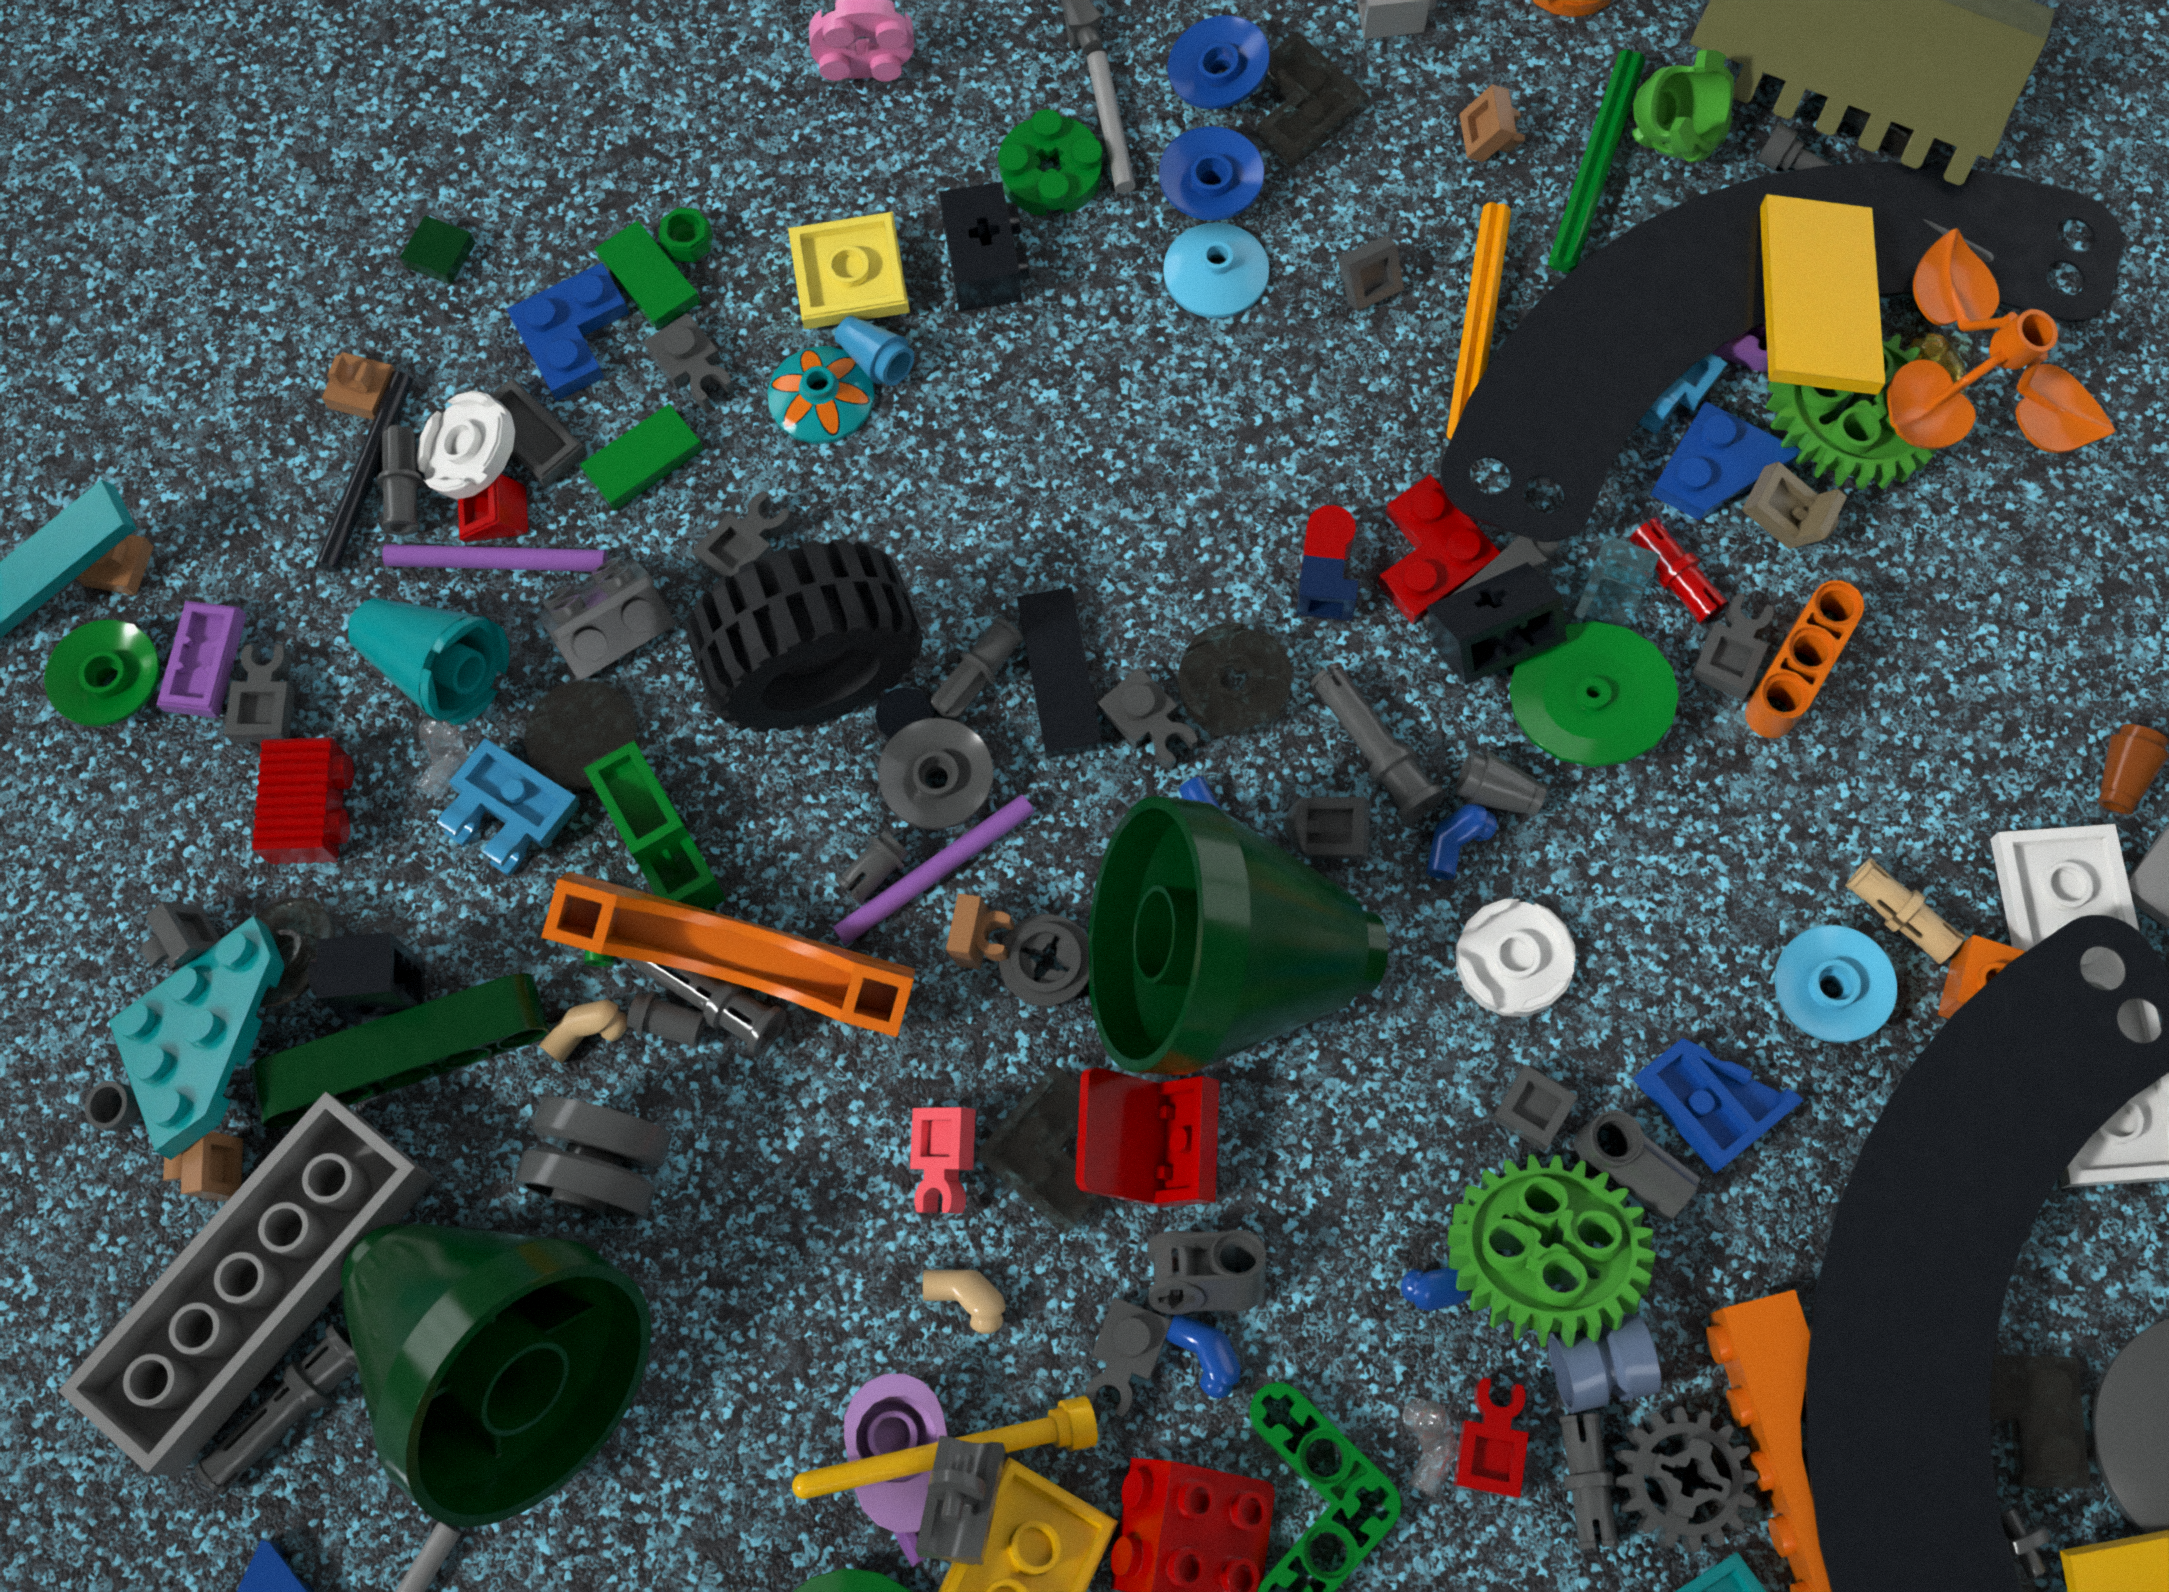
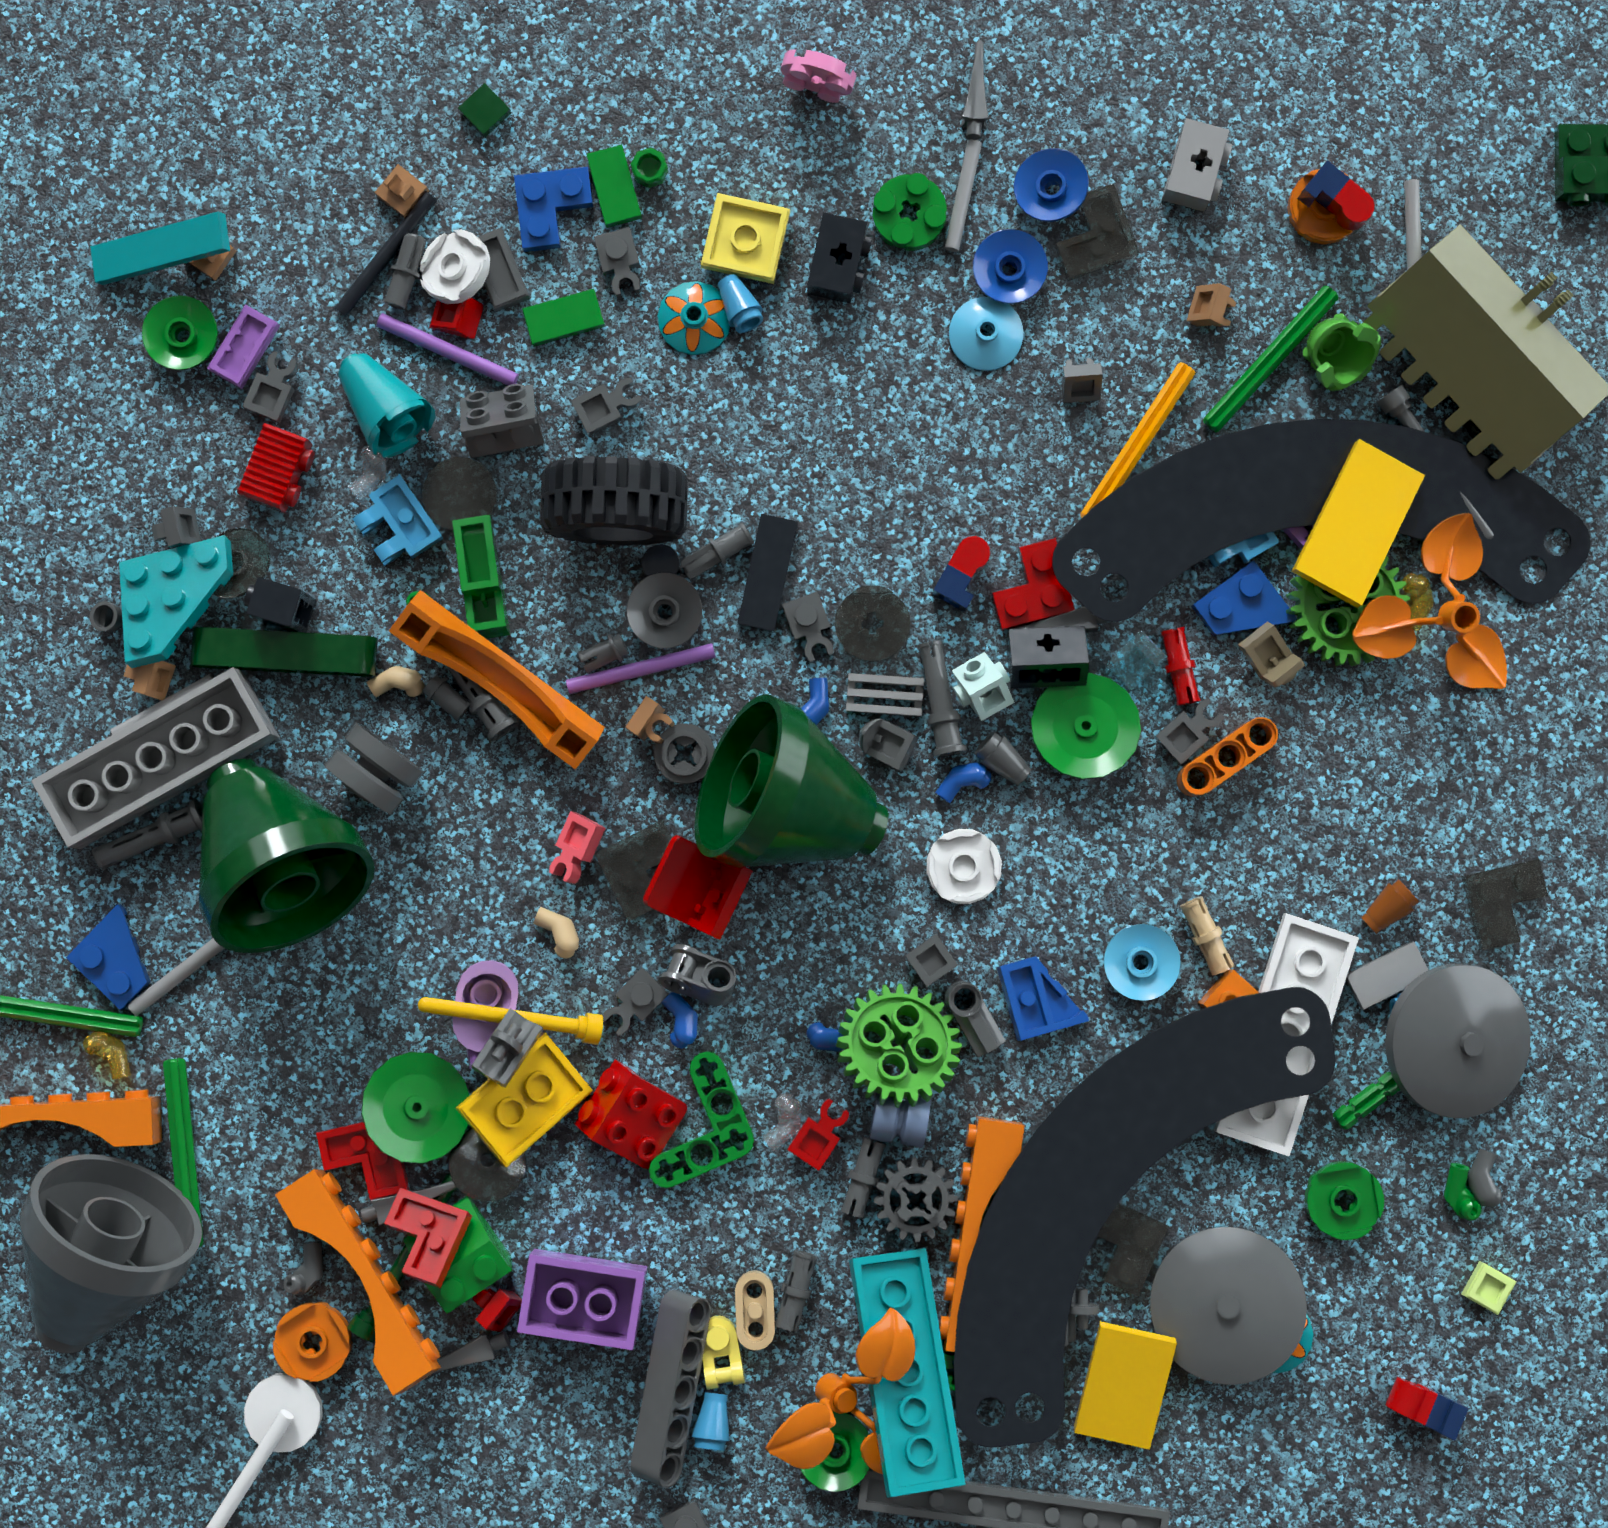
camera: 20 degrees right, 15 degrees up
none -> light grey tile [846,673,924,717]
none -> light aqua brick [952,652,1015,721]

